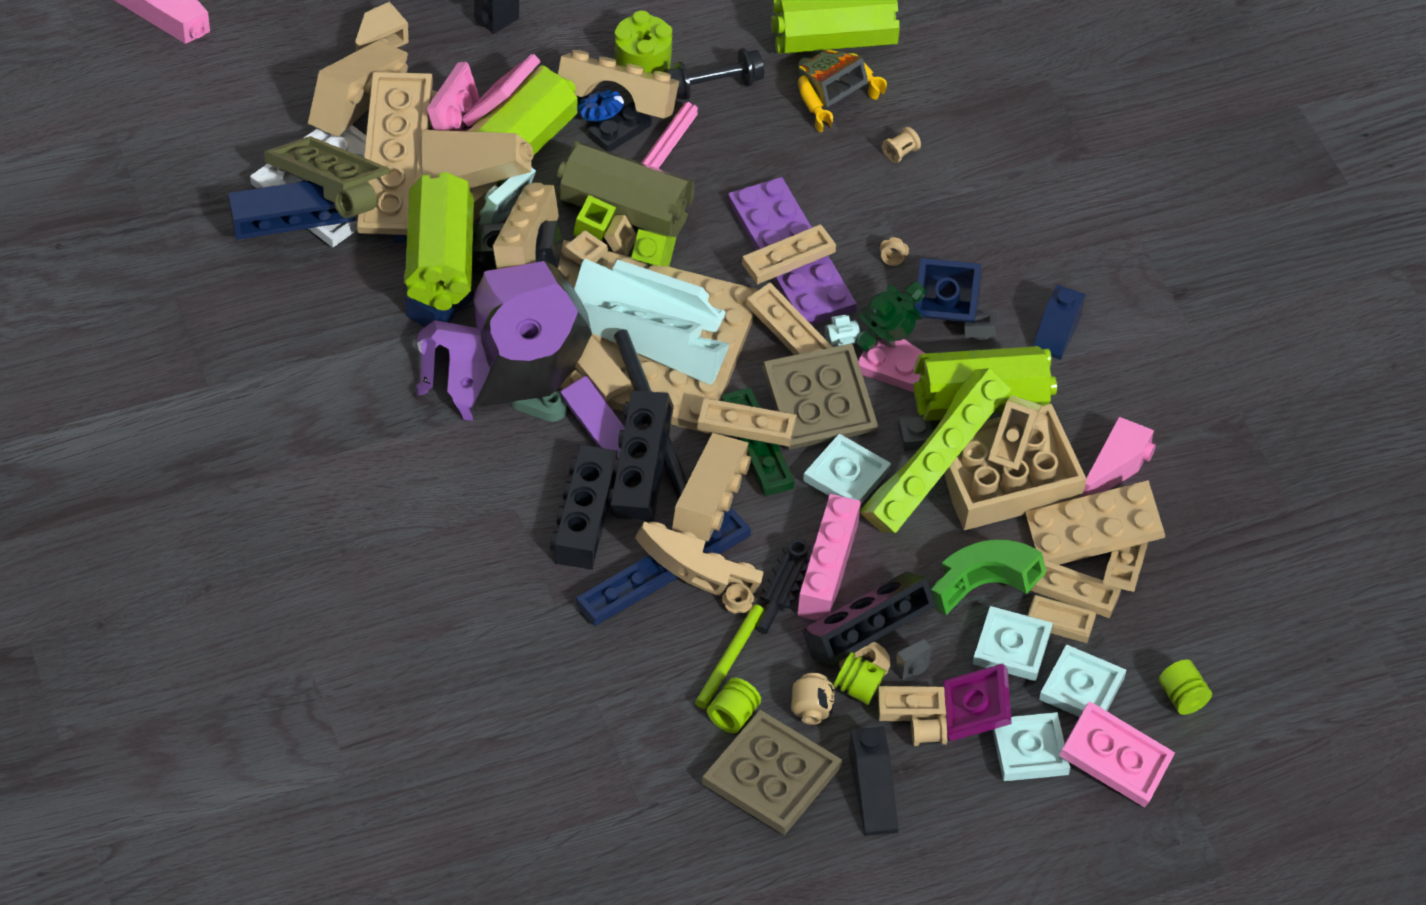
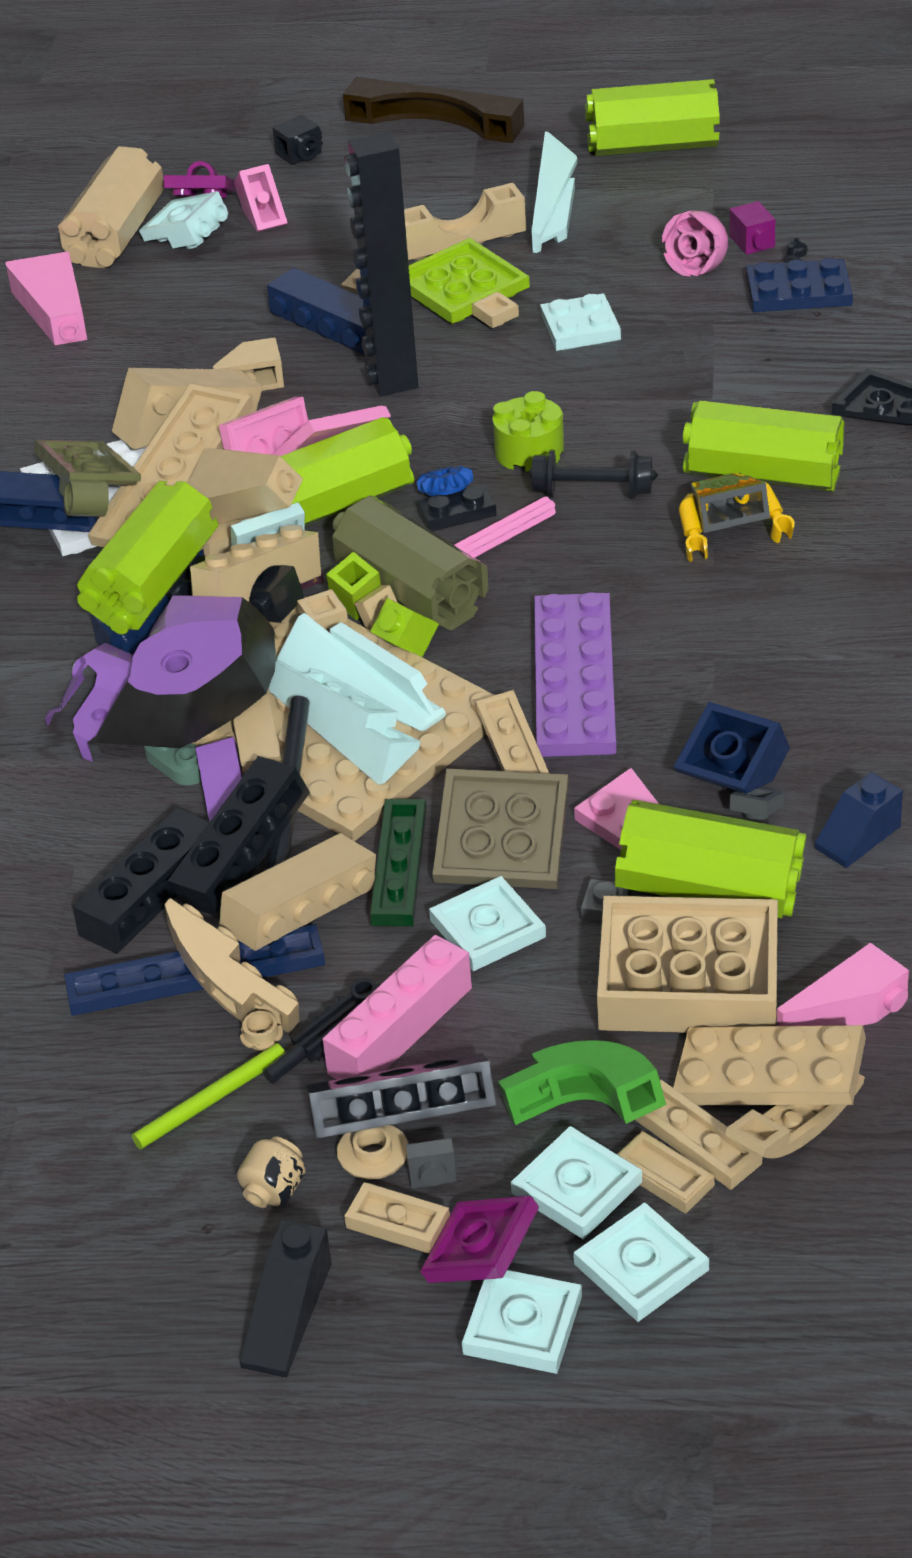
camera: 30 degrees right, 10 degrees down
tan arch [558,50,679,119] -> none
tan plate [697,398,796,447] -> none
dark tan plate [702,710,842,835] -> none
lime piece [707,677,761,733] -> none
tan plate [742,224,836,285] -> none
light aqua gear [825,315,860,347] -> none
lime piece [833,652,887,705] -> none
dark green piece [856,281,927,352] -> none
lime arch [860,368,1011,533] -> none
tan plate [880,237,909,266] -> none
tan bush [882,127,921,164] -> none
tan bush [911,715,947,746] -> none
tan slope [988,395,1042,470] -> none
bright pink plate [1058,701,1175,808] -> none
lime piece [1158,659,1212,715] -> none

